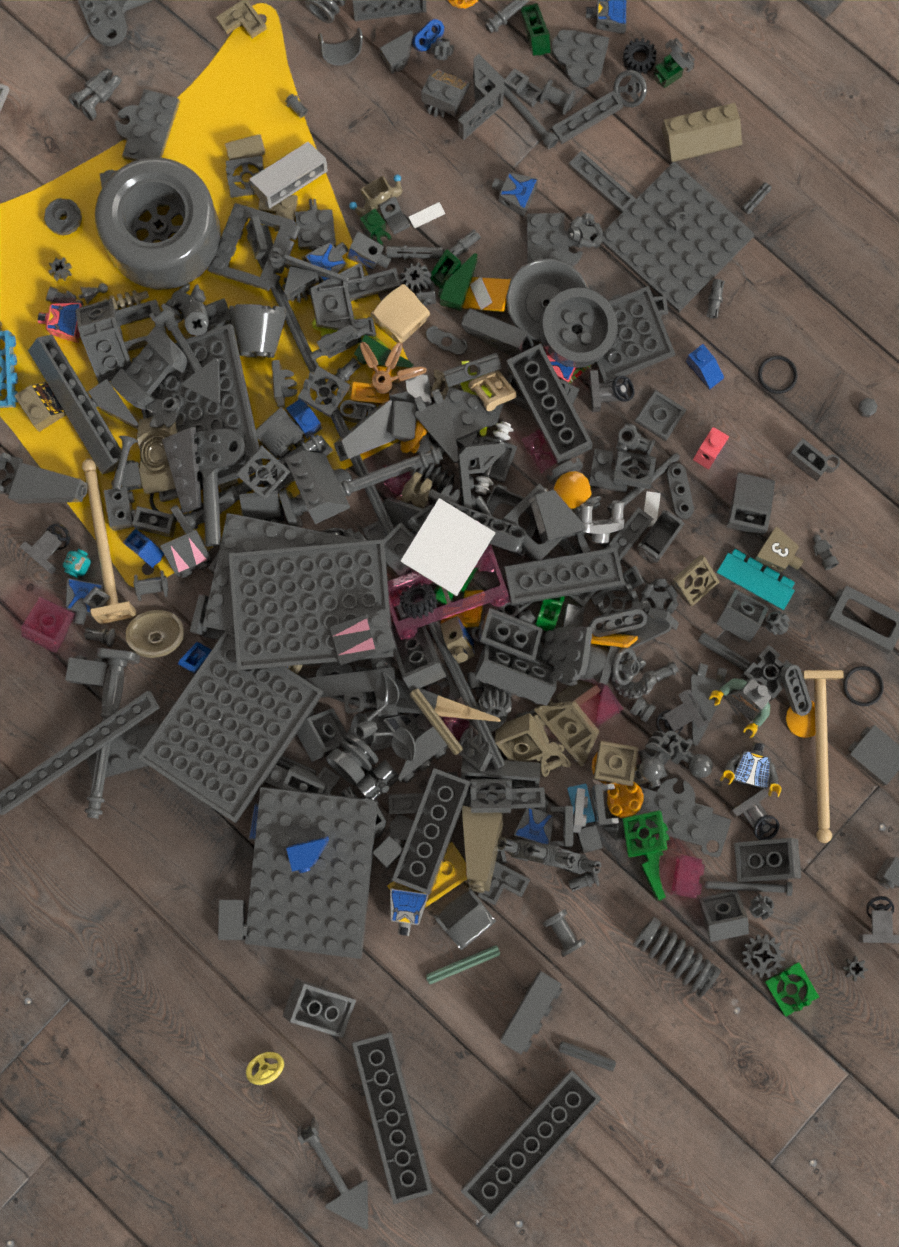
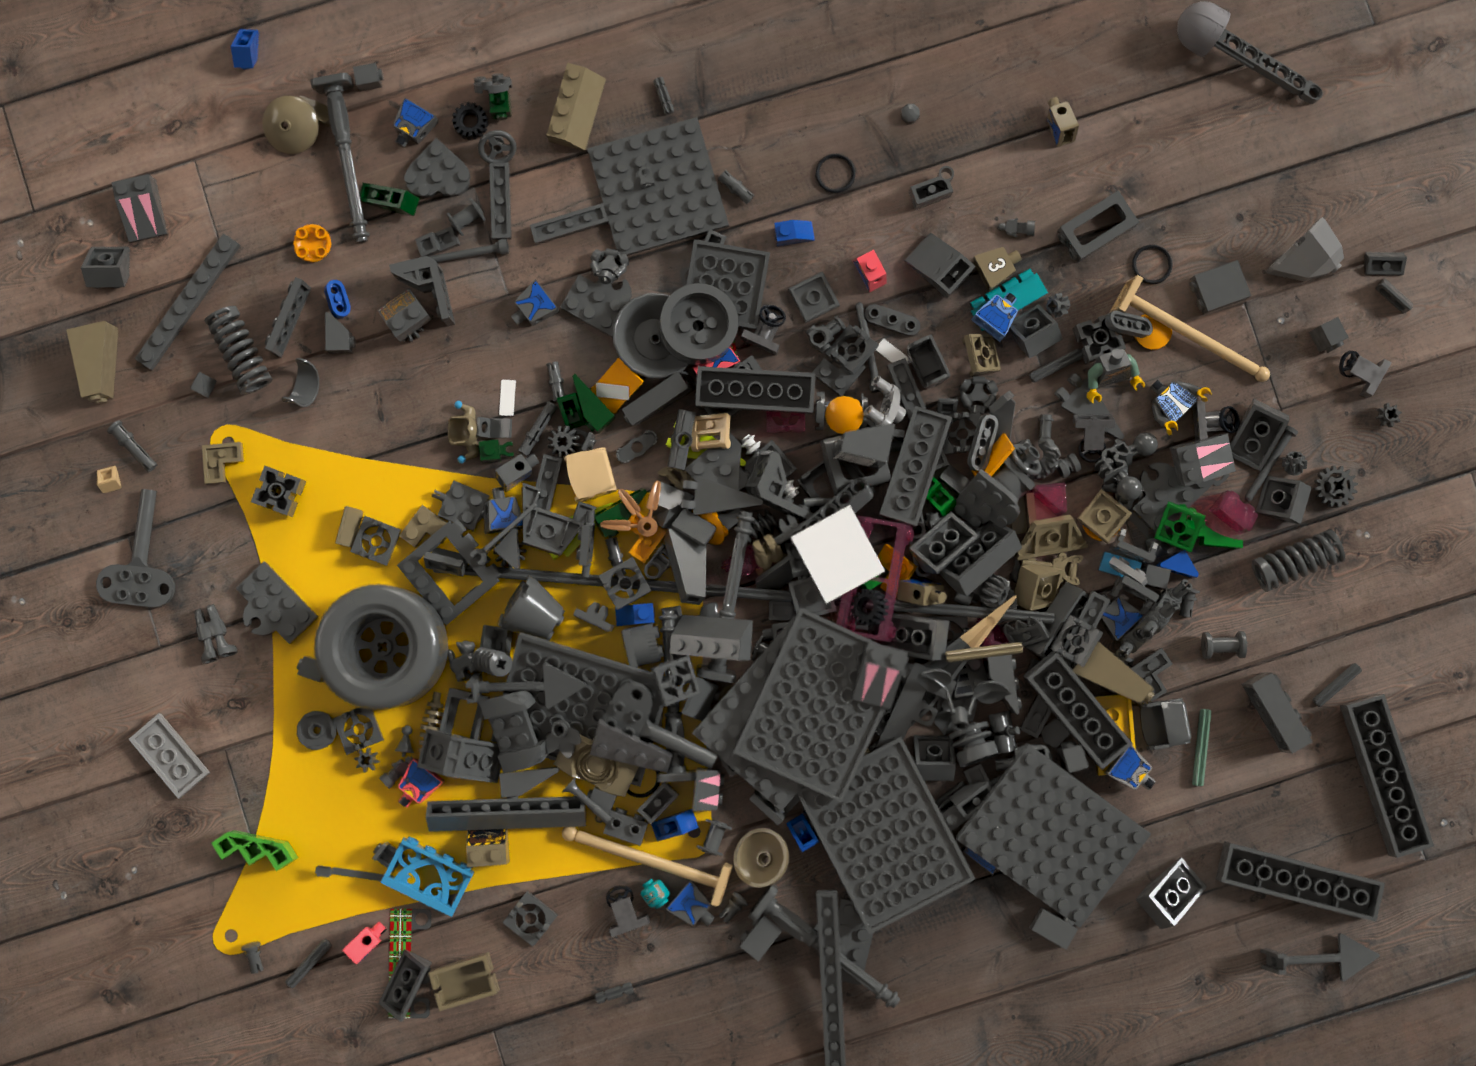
camera: 60 degrees left, 5 degrees up
dark grey slope [8,463,88,504] -> none
clear pink slope [21,597,75,653] -> none
dark grey slope [83,586,110,608] -> none
light yellow piece [246,1052,284,1085] -> none
light grey brick [249,142,328,209] -> none
dark grey pin [285,94,308,118] -> none
blue slope [286,836,329,873] -> none
dark grey gear [430,37,454,60] -> none
light orange dish [607,781,643,818] -> none
green piece [764,962,819,1017] -> none
none -> dark grey brick [251,466,306,517]
none -> dark grey piece [333,708,384,755]
none -> torso [971,293,1018,342]
none -> blue slope [1156,550,1199,578]
none -> dark grey slope [1170,433,1236,486]

